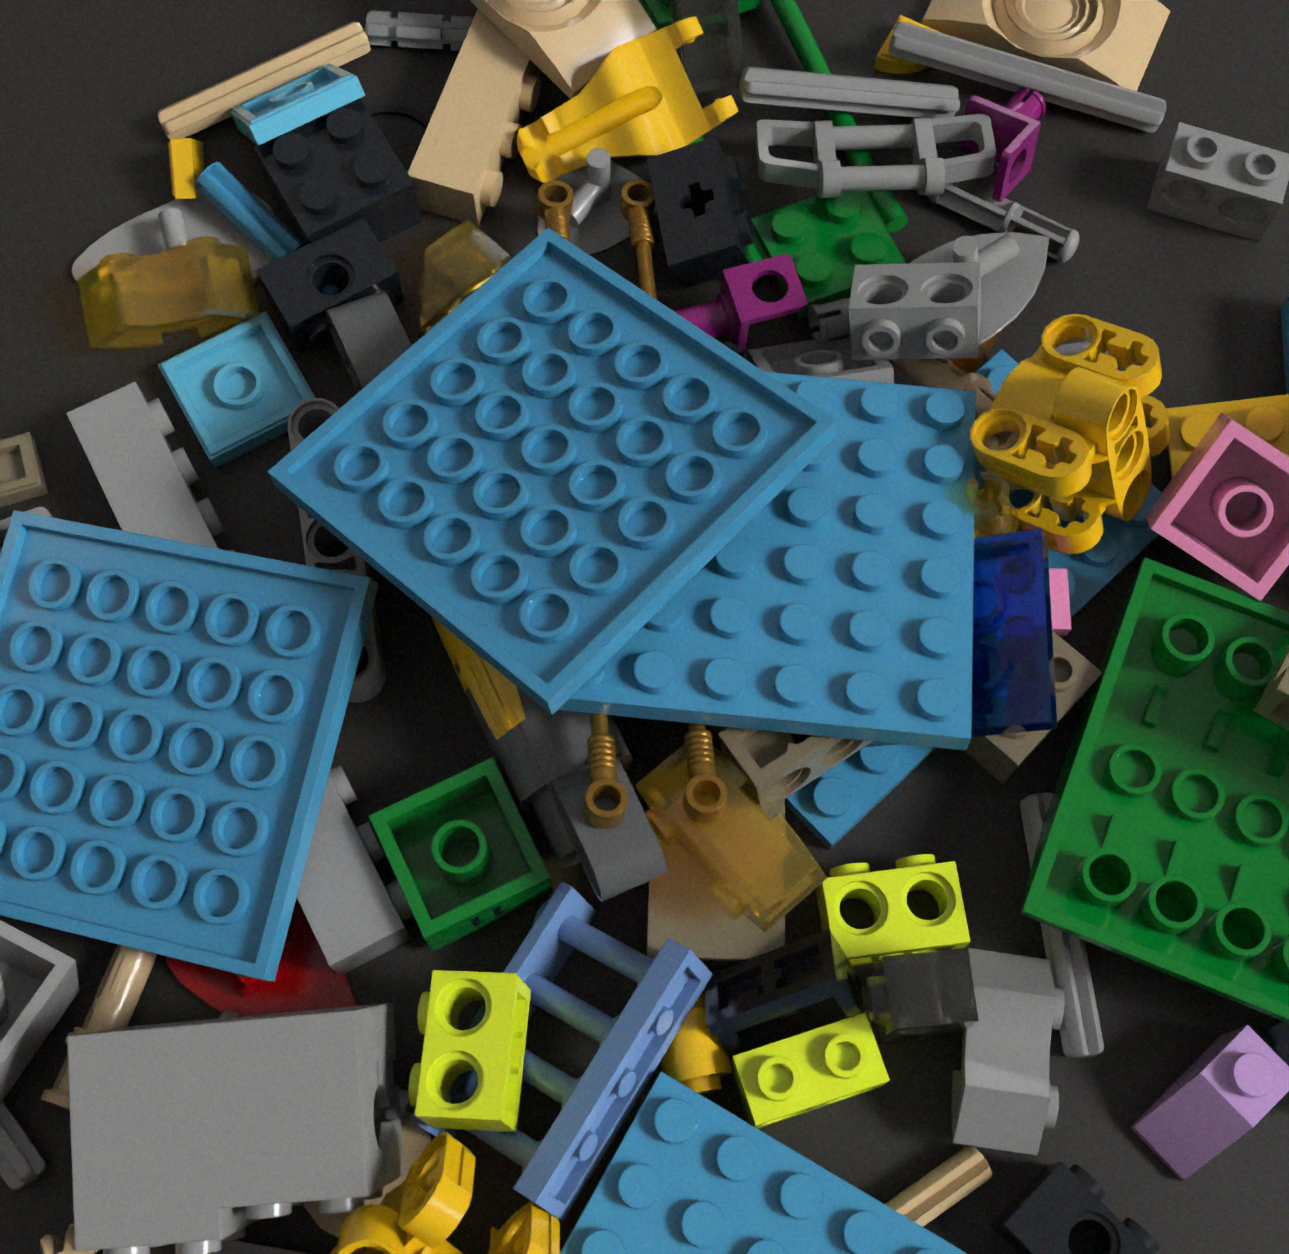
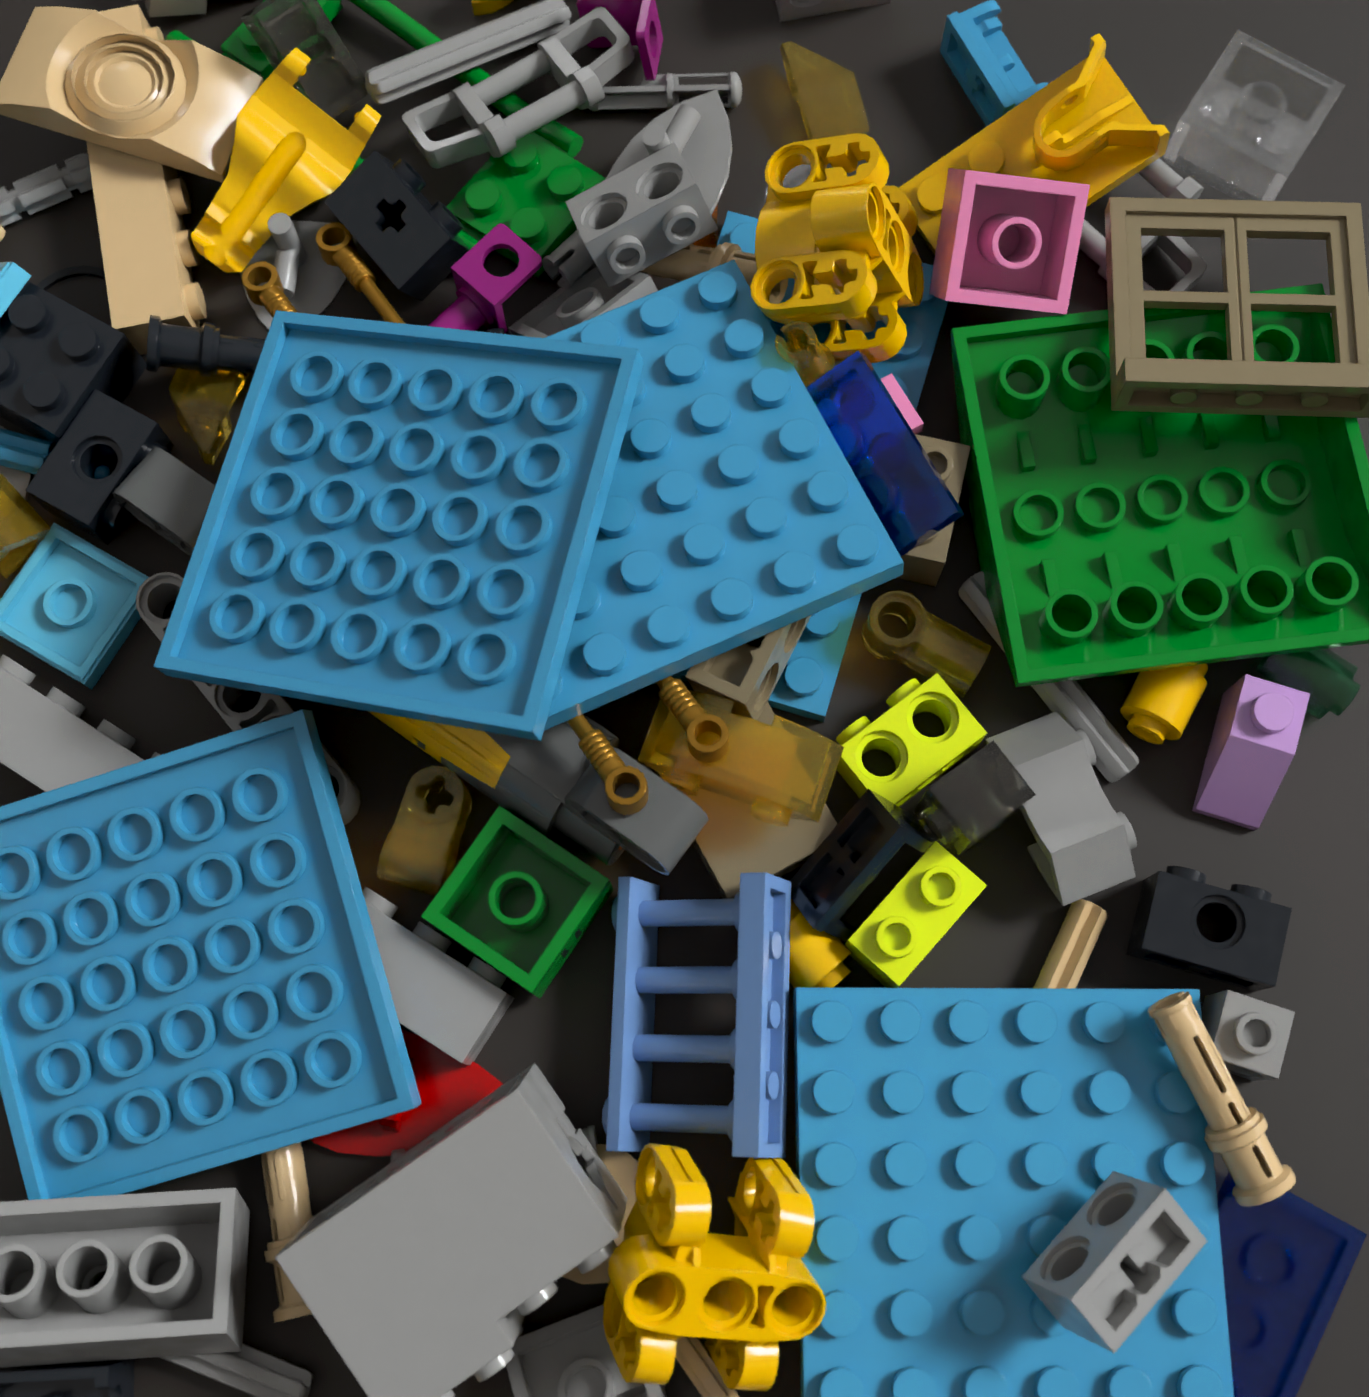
camera: 25 degrees left, 5 degrees up
neon yellow brick [408,970,531,1133] -> none
none -> black pin [146,315,266,379]
none -> clear yellow piece [377,766,472,897]
none -> clear yellow slope [780,41,870,140]
none -> clear yellow piece [861,590,991,697]
none -> yellow brick [1120,664,1208,744]

